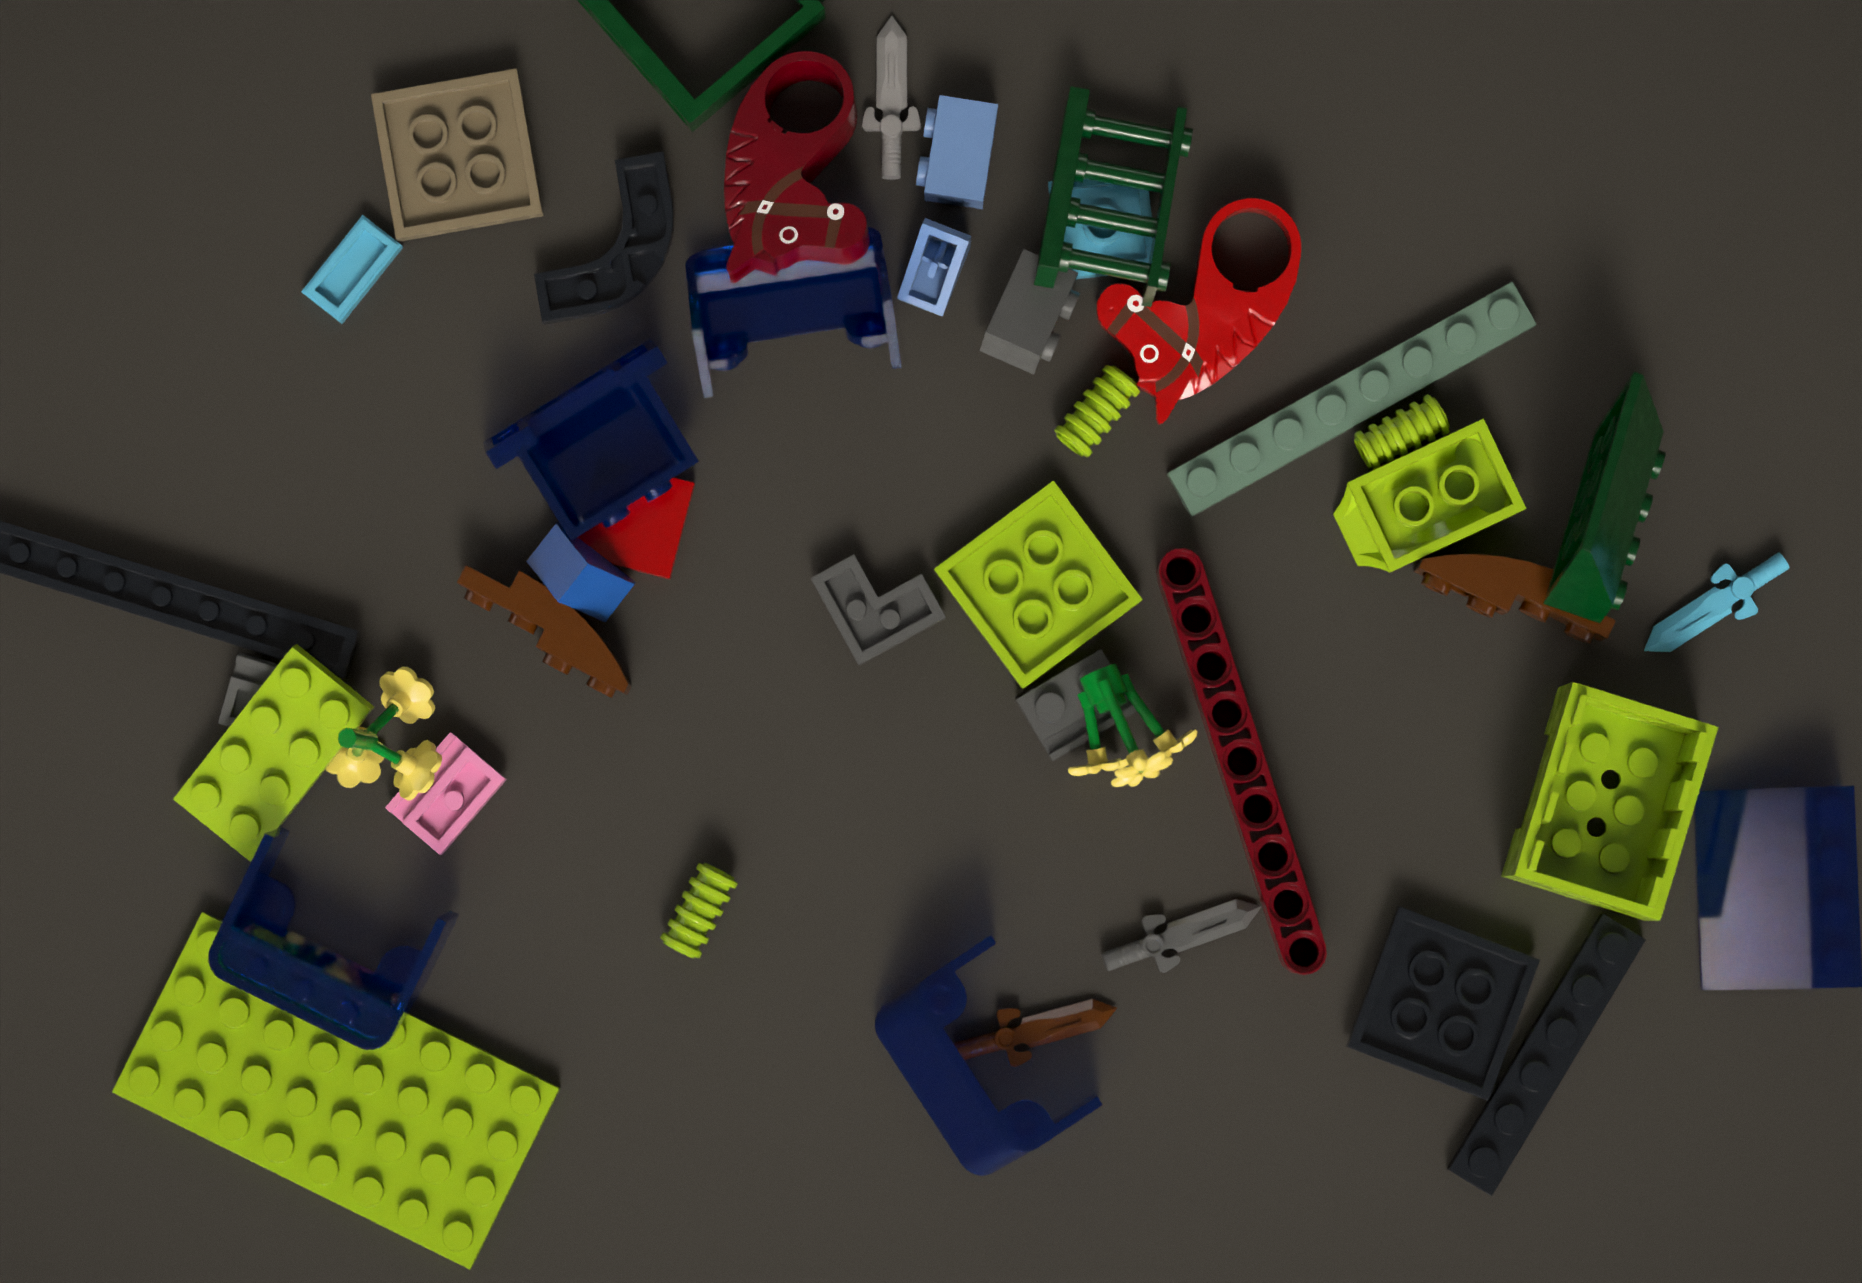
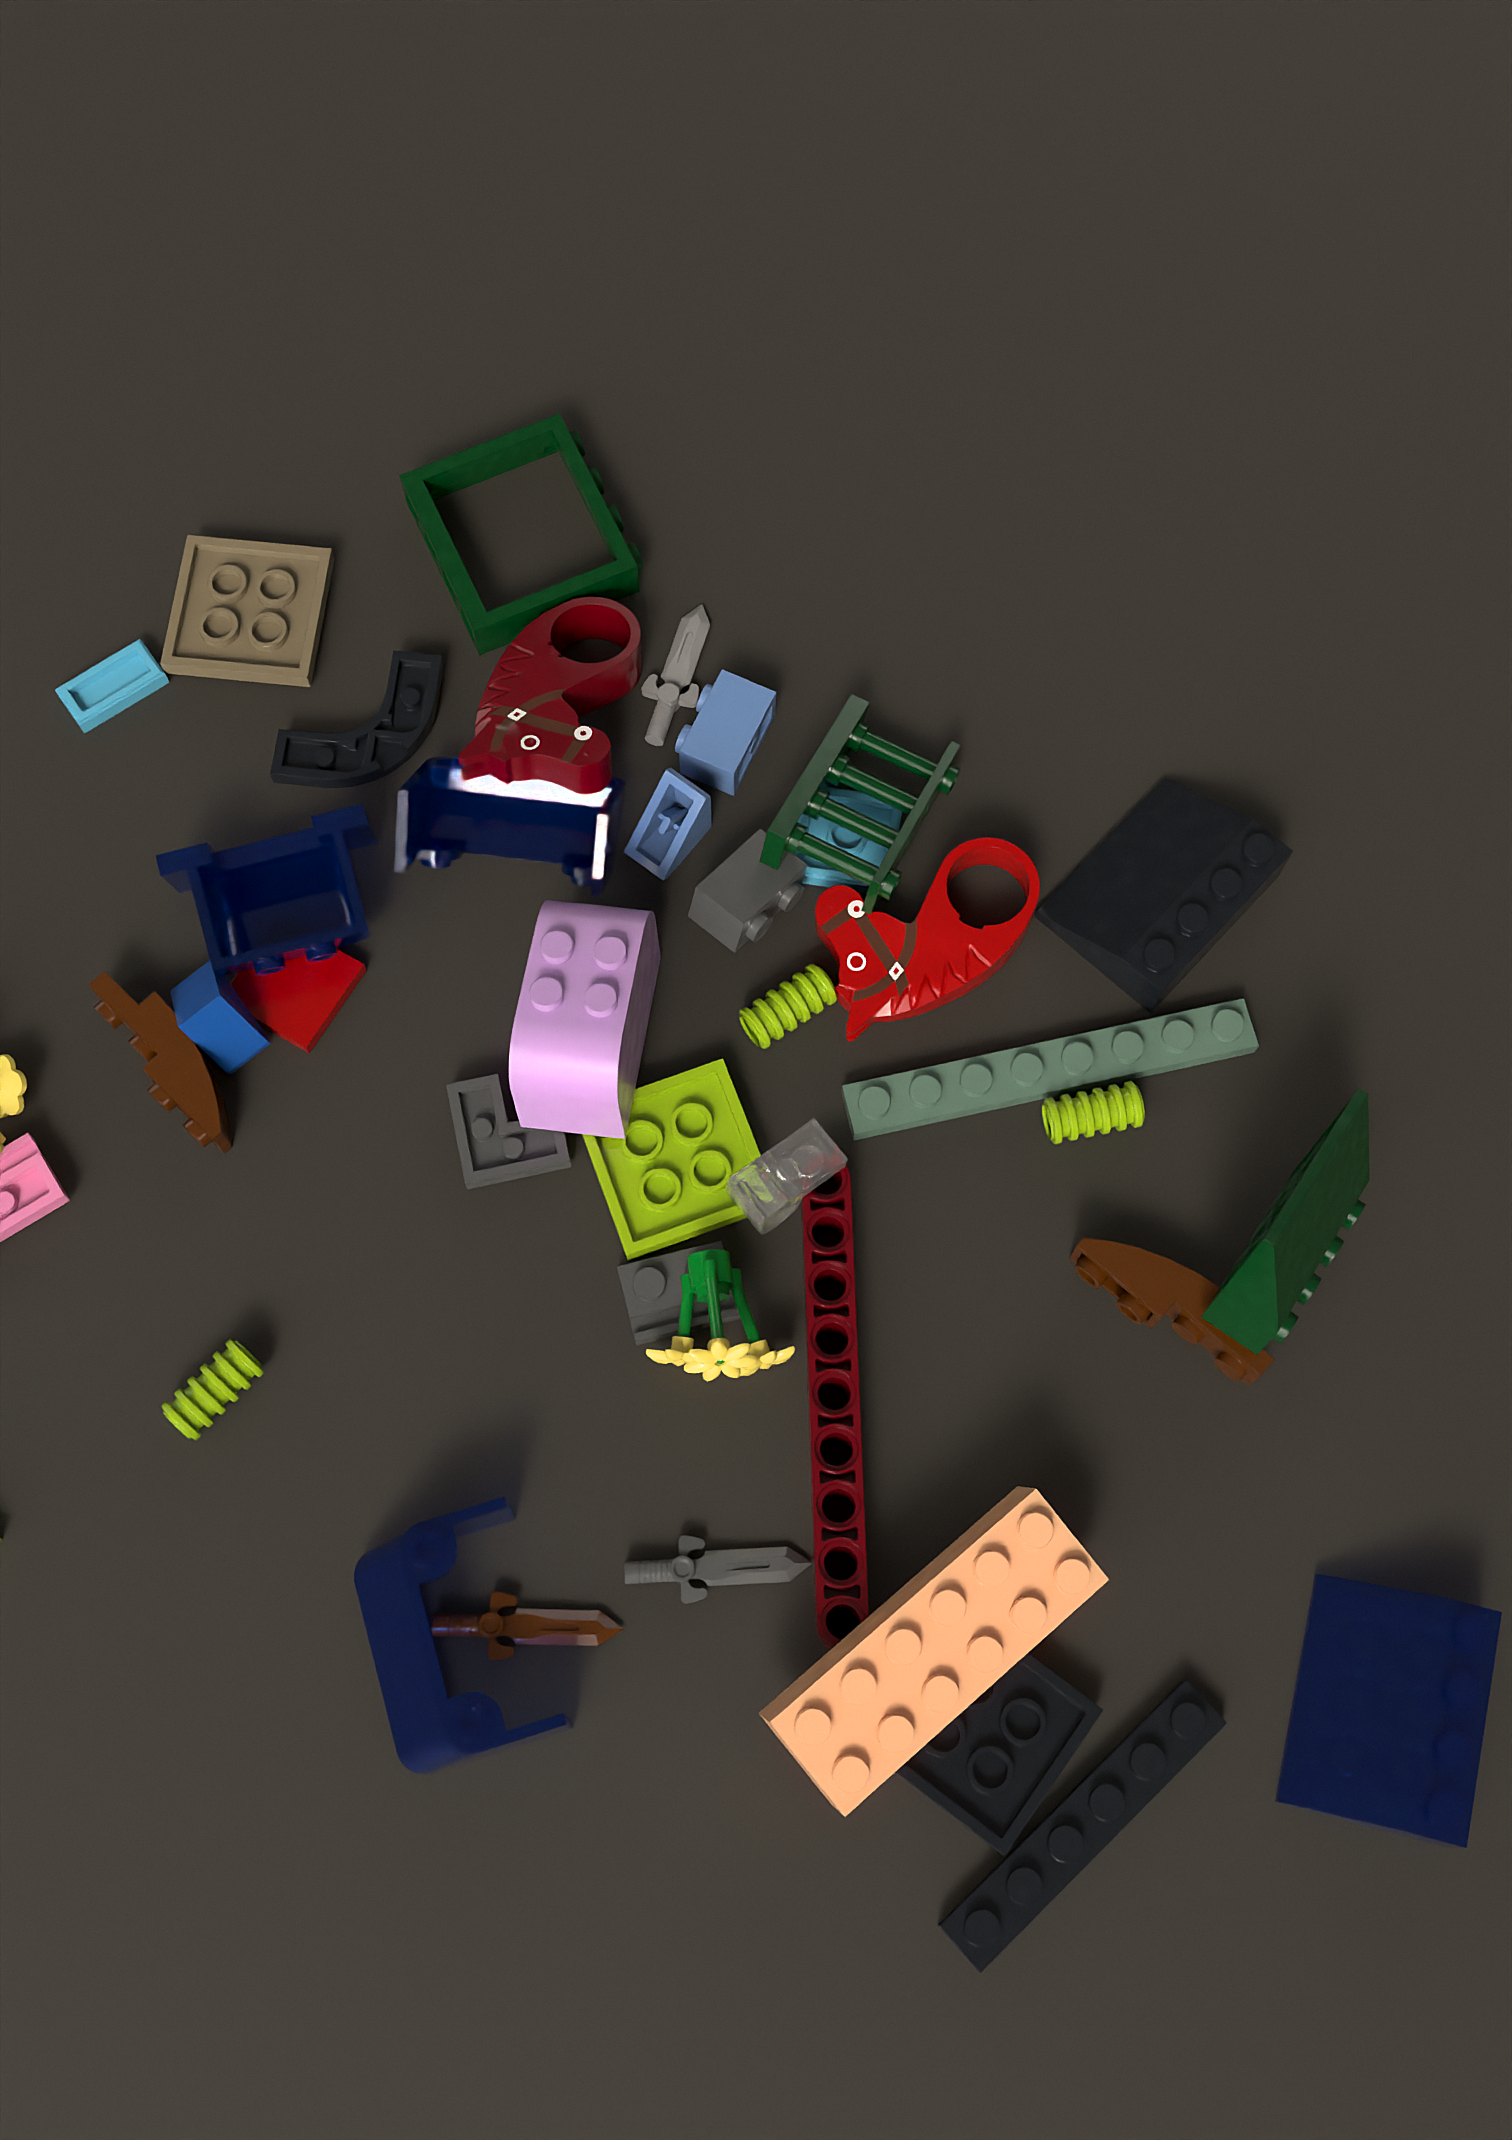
camera: 15 degrees right, 15 degrees down
lime slope [1333,419,1527,573] -> none
lime container [1501,682,1718,921] -> none
medium azure sword [1644,552,1790,652] -> none
none -> lavender brick [509,900,661,1139]
none -> clear plate [727,1118,848,1234]
none -> light nougat brick [759,1486,1109,1817]
none -> black slope [1034,778,1293,1014]

